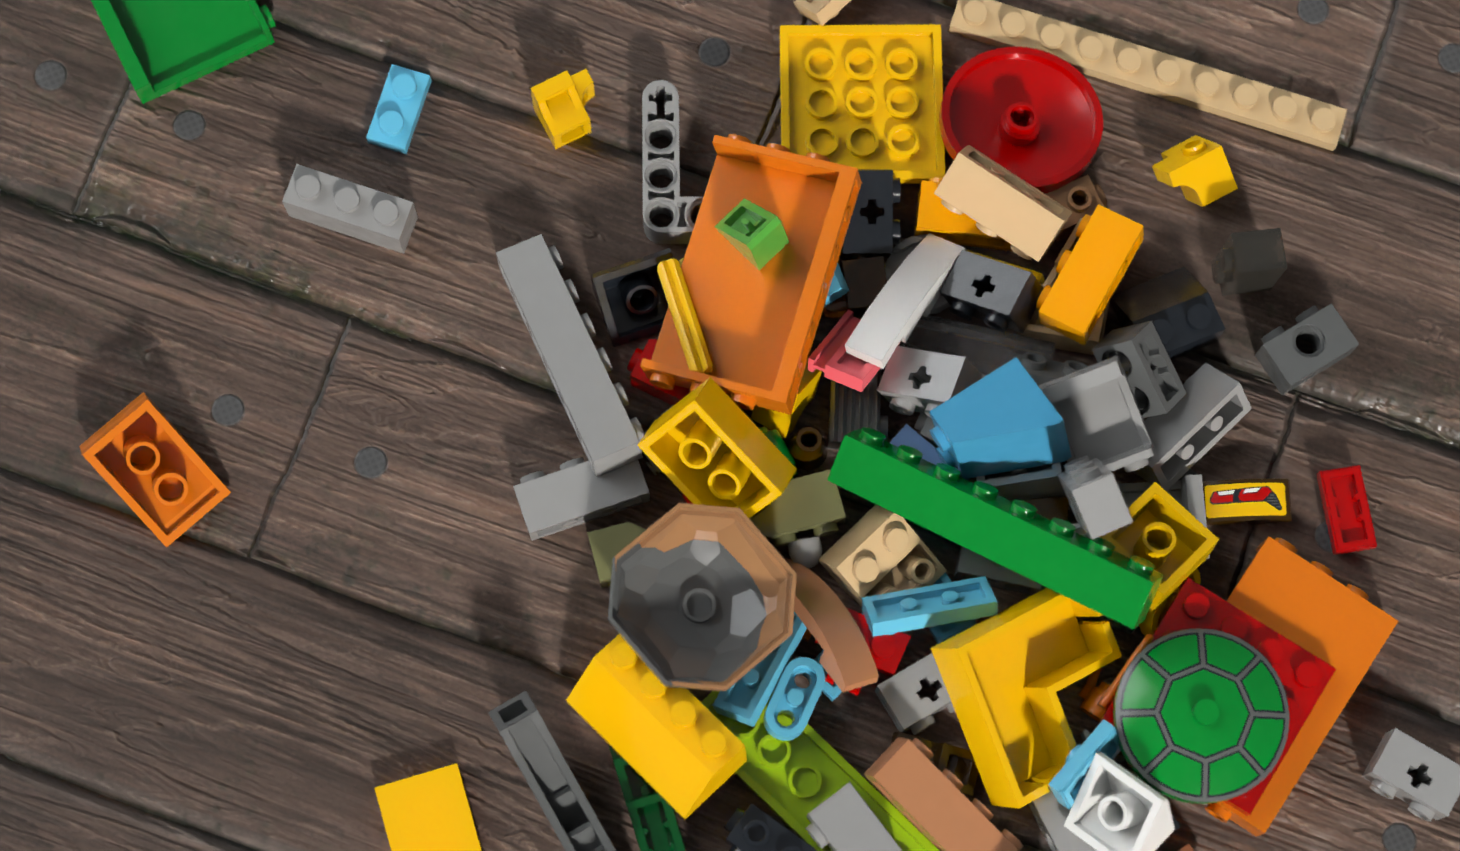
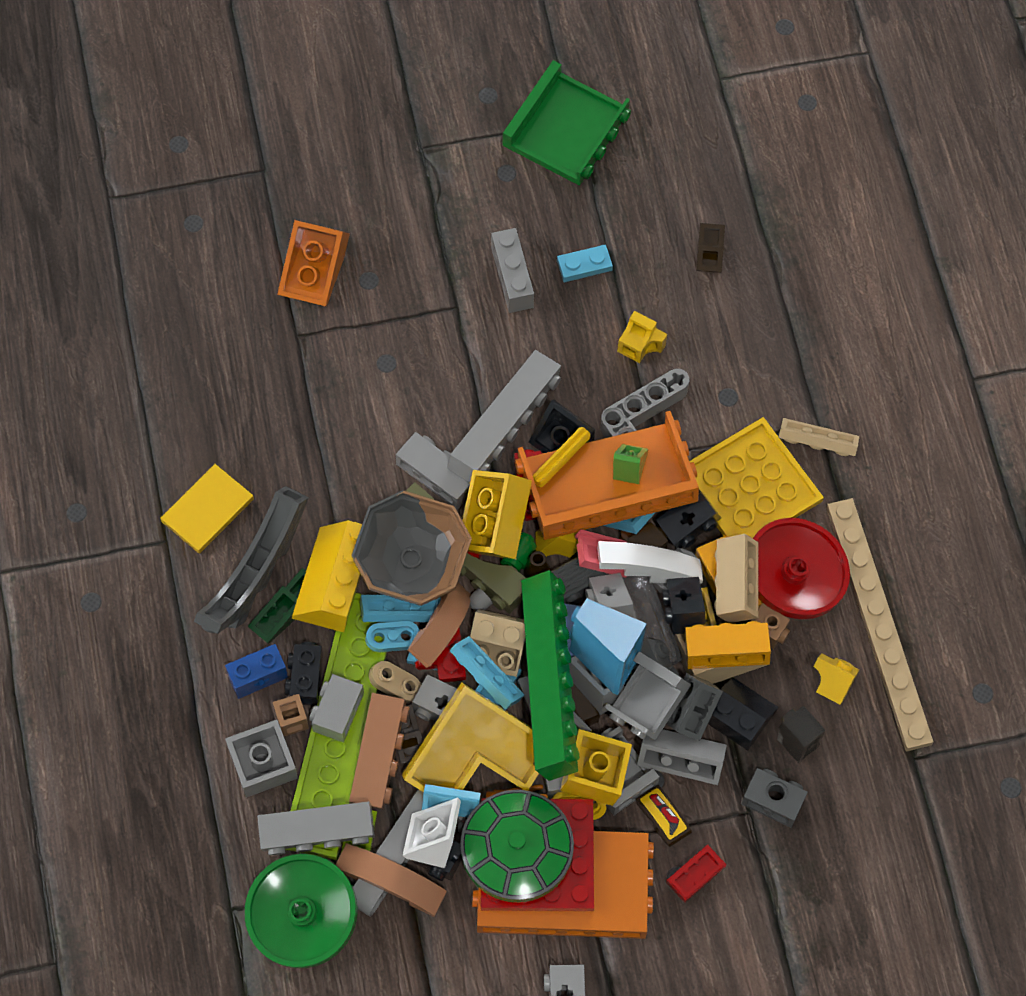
camera: 60 degrees right, 10 degrees down
light grey brick [1057,455,1133,539] -> none
none -> tan plate [369,661,421,703]

